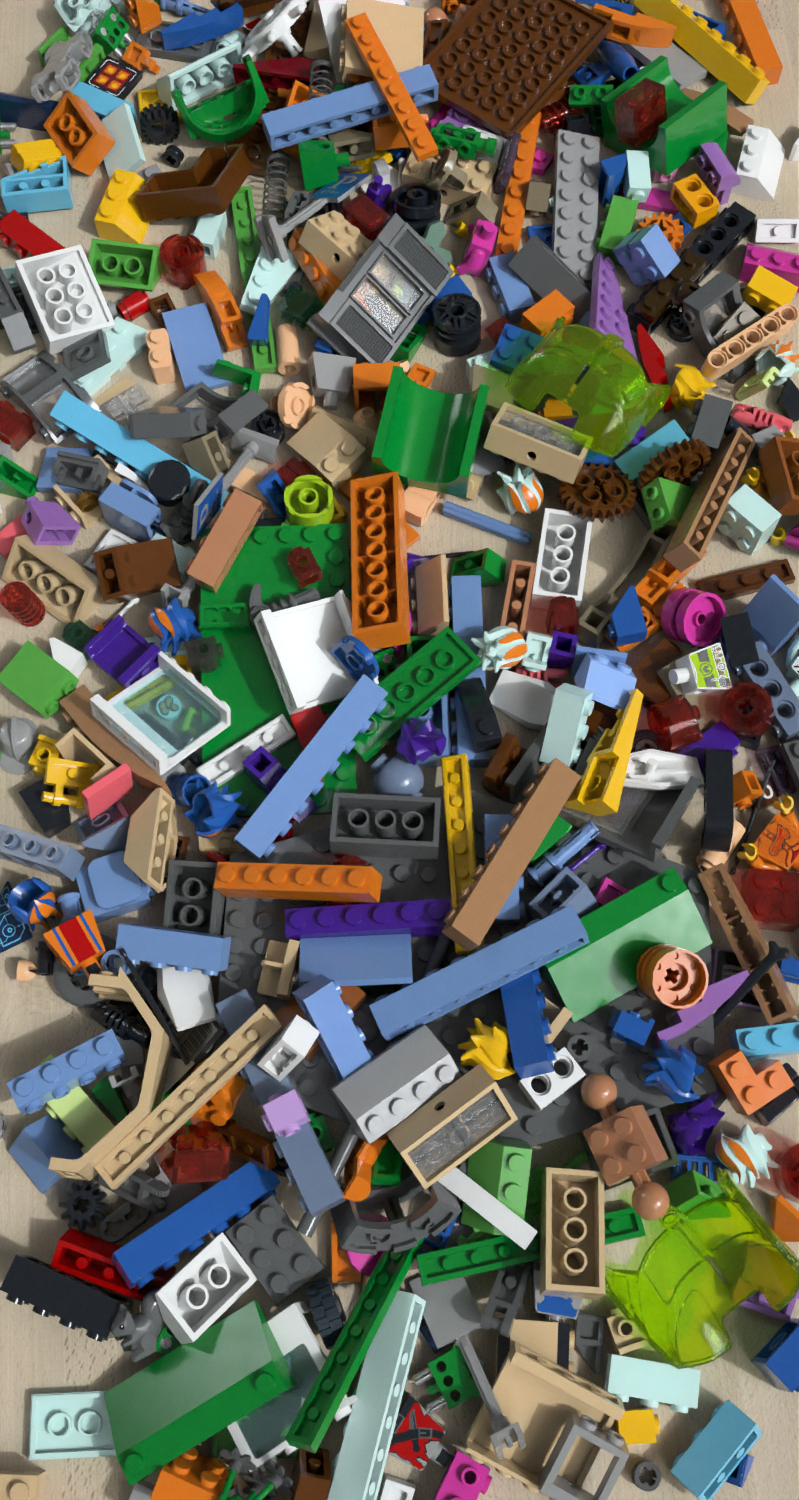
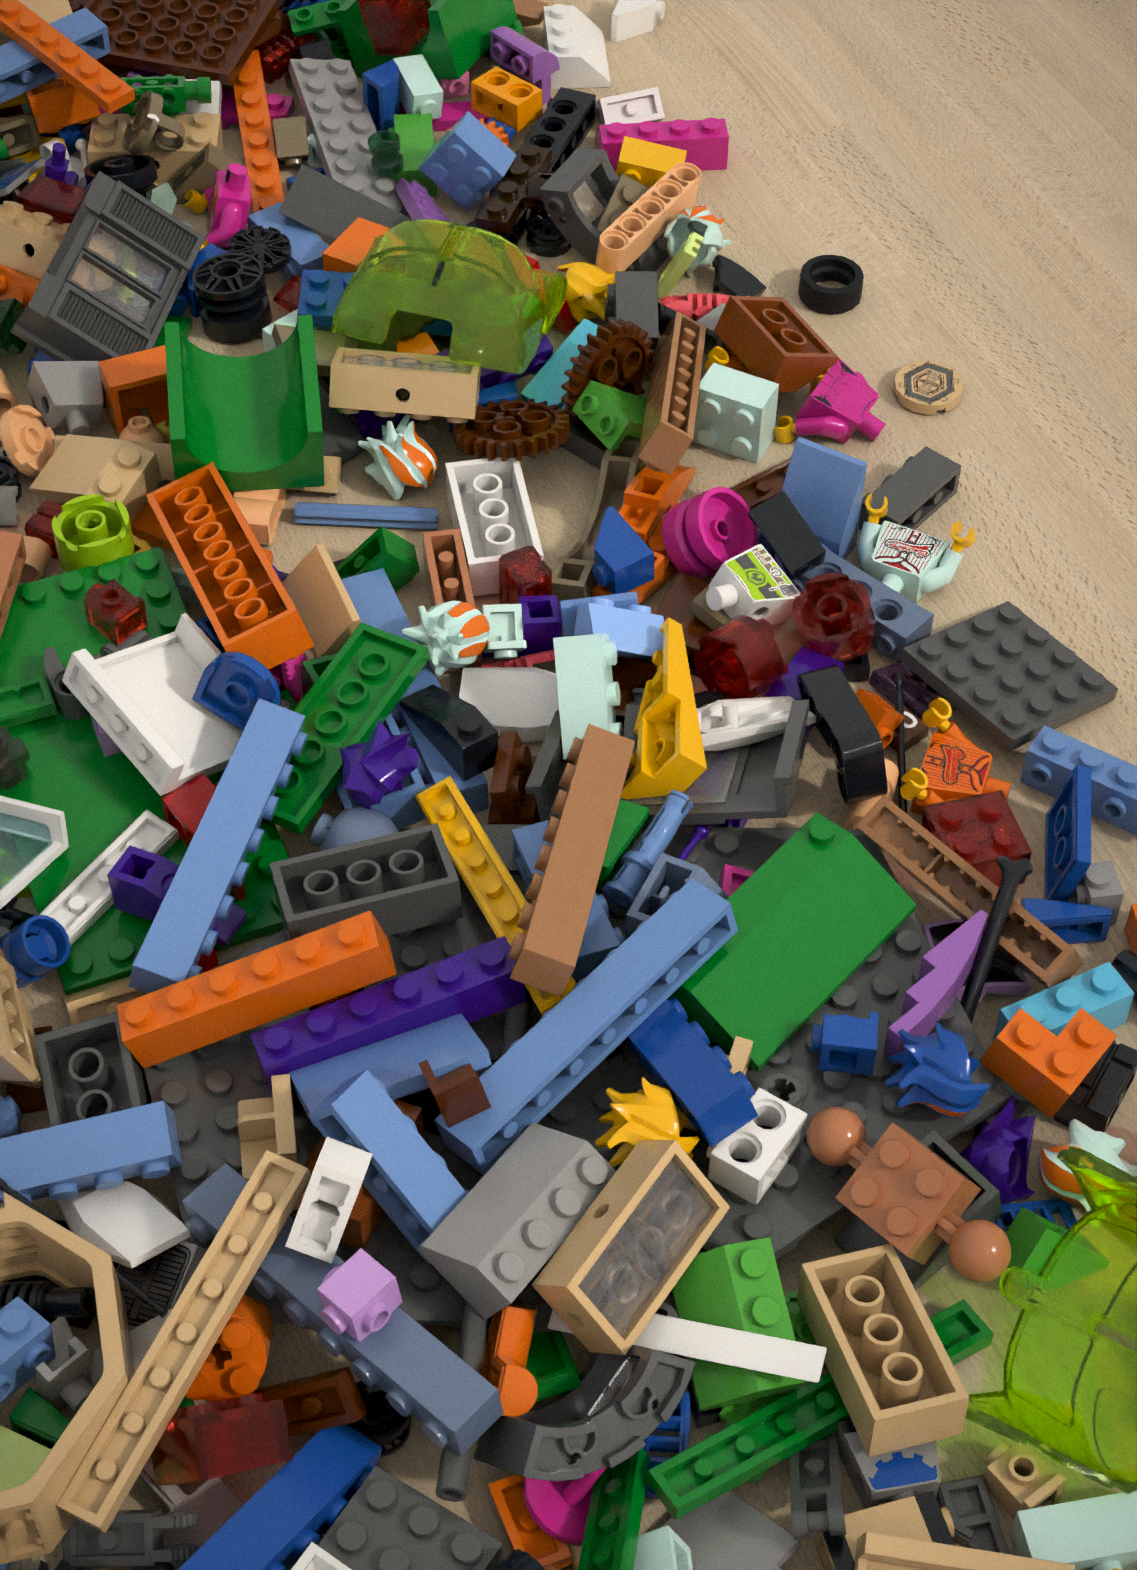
camera: 20 degrees left, 20 degrees down
blue hair [184,780,249,838] -> none
blue slope [256,468,286,523] -> none
clear purple slope [494,131,521,195] -> none
orange wheel [636,944,709,1009] -> none
none -> black wheel [228,226,291,275]
none -> clear green wheel [368,130,404,177]
none -> reddish brown panel [419,1060,491,1128]

